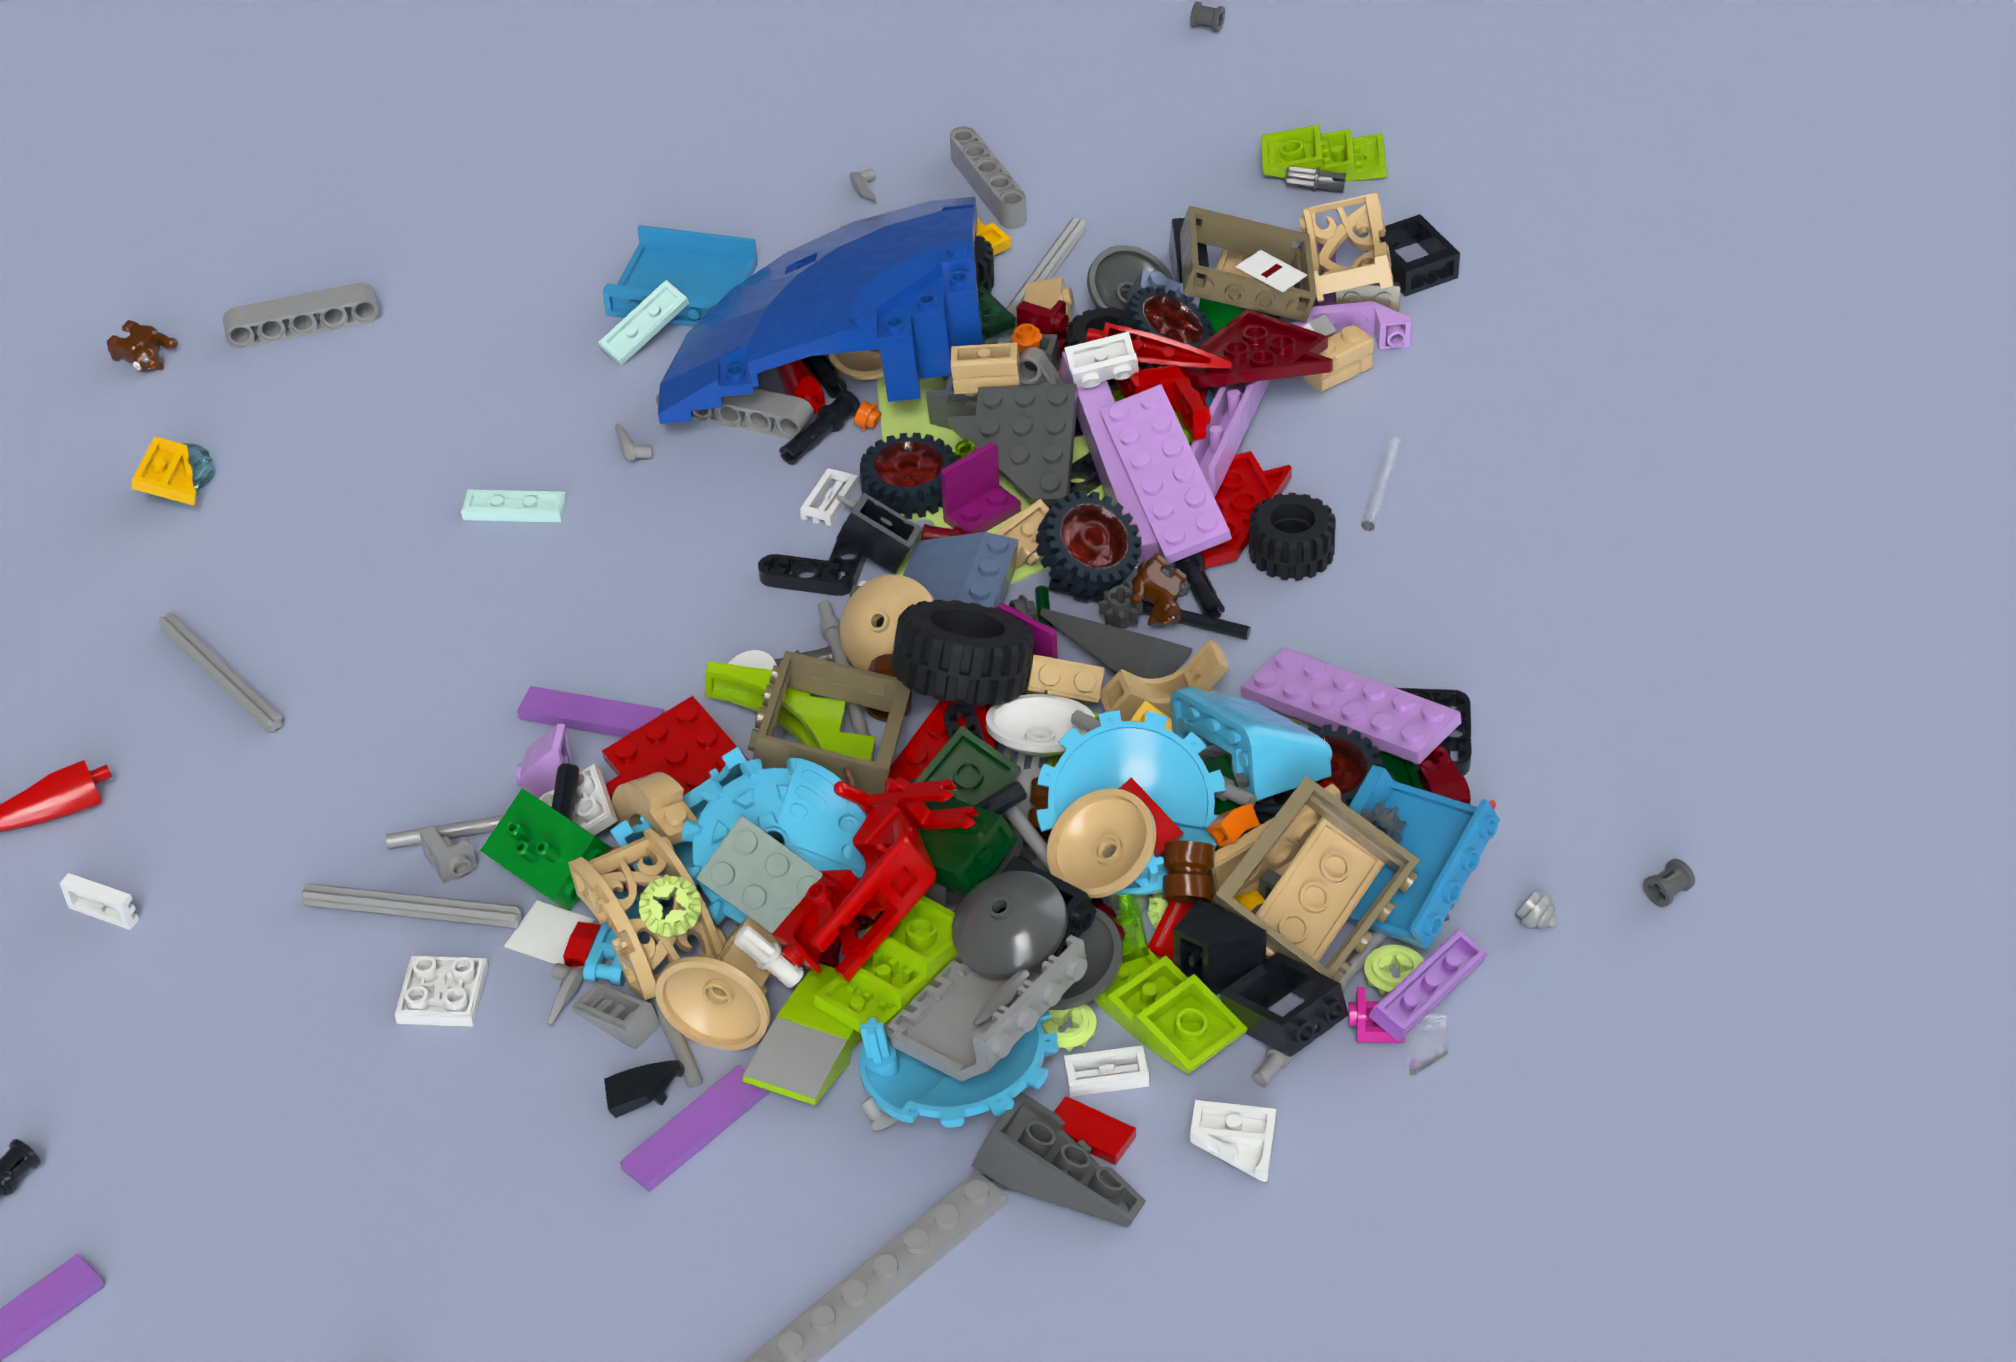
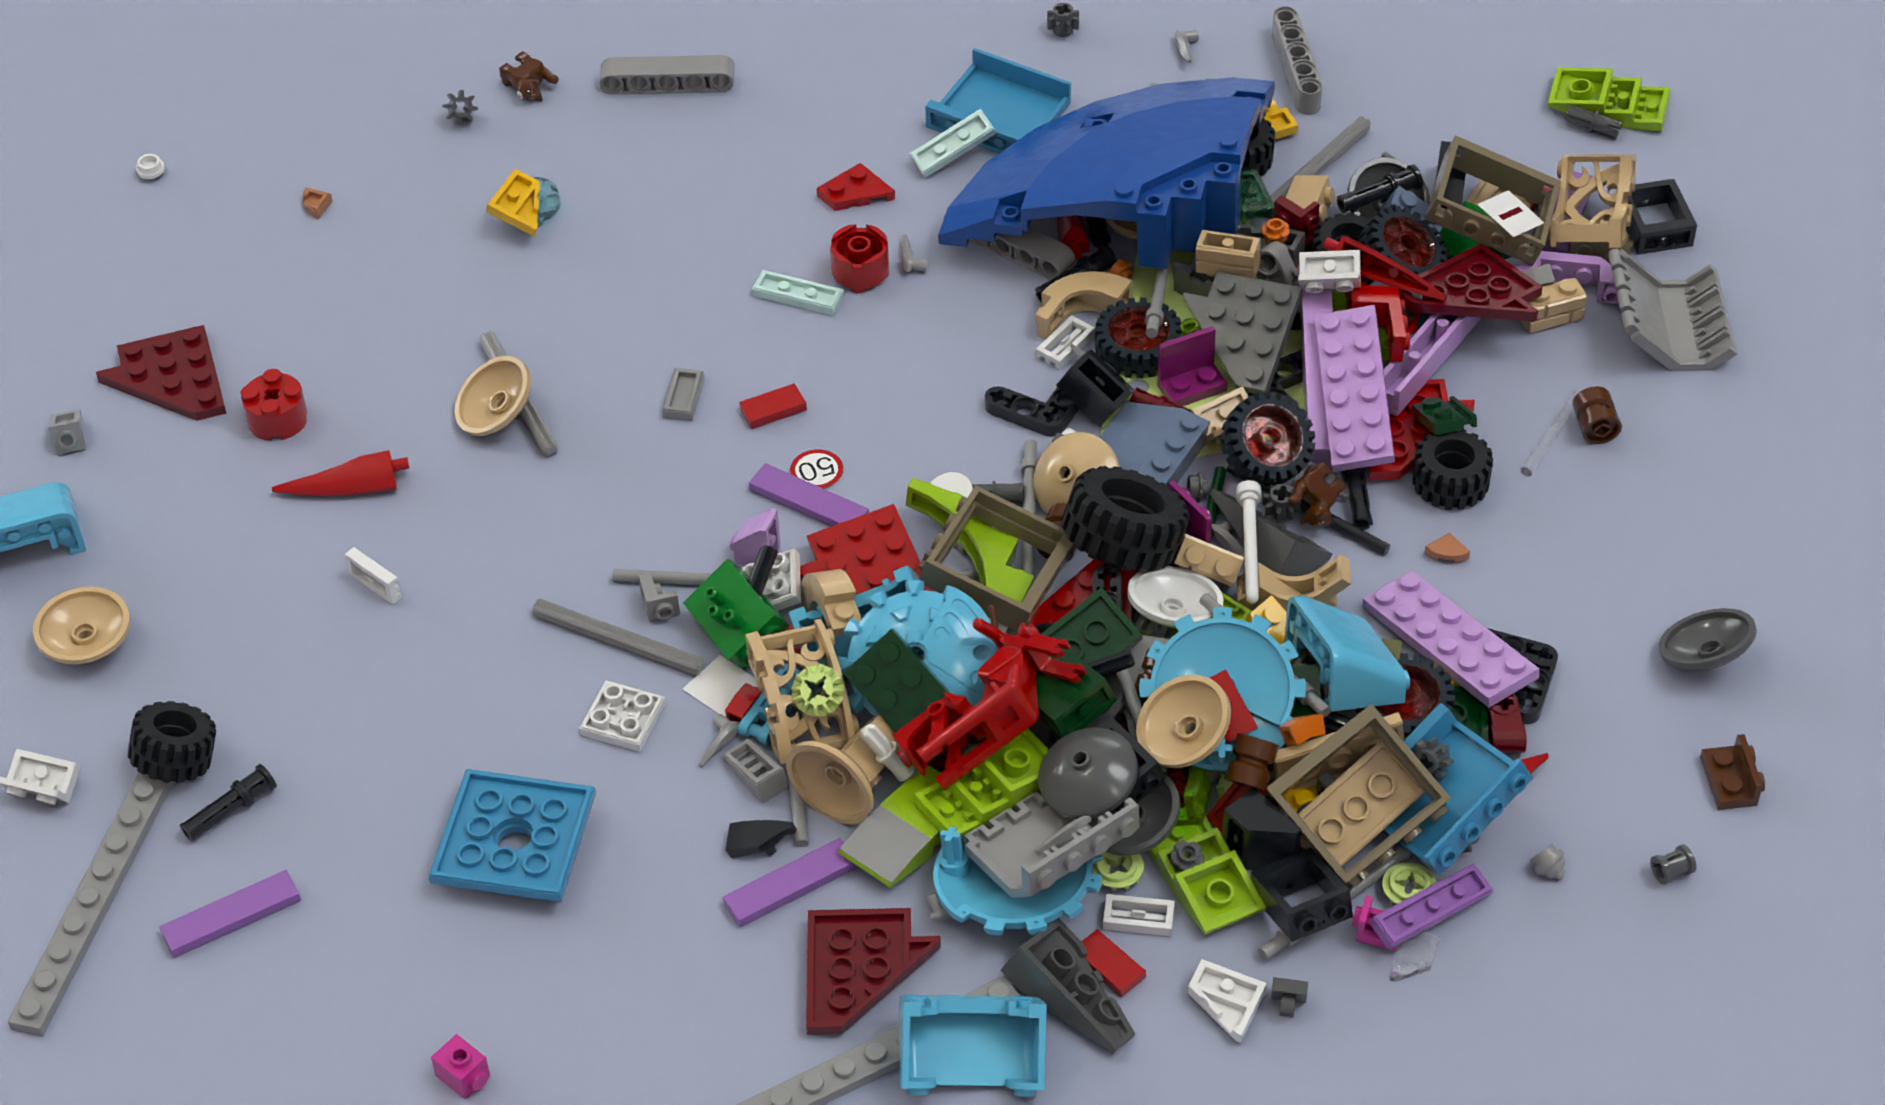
camera: 15 degrees right, 5 degrees up
none -> dark azure piece [428,769,596,902]
none -> dark grey gear [442,90,478,125]
none -> tan dish [454,356,531,436]
none -> light grey tile [662,368,705,421]
none -> red tile [739,383,807,429]
none -> sticker [790,449,843,488]
none -> dark red wing [806,908,941,1035]
none -> red wing [817,163,895,211]
none -> red brick [830,224,889,293]
none -> medium azure windscreen [899,995,1047,1096]
none -> tan arch [1035,271,1132,339]
none -> dark grey gear [1047,3,1079,37]
none -> light grey bar [1145,253,1172,338]
none -> dark grey plate [1170,840,1204,872]
none -> light grey bar [1211,519,1245,560]
none -> white piece [1236,480,1262,604]
none -> dark grey tile [1271,977,1308,1017]
none -> black pin [1336,164,1423,214]
none -> dark green plate [1412,396,1477,436]
none -> nougat tile [1425,532,1470,563]
none -> reddish brown wheel [1572,386,1622,444]
none -> light grey hinge [1608,249,1737,371]
none -> dark grey dish [1659,608,1757,671]
none -> reddish brown bracket [1700,734,1765,810]

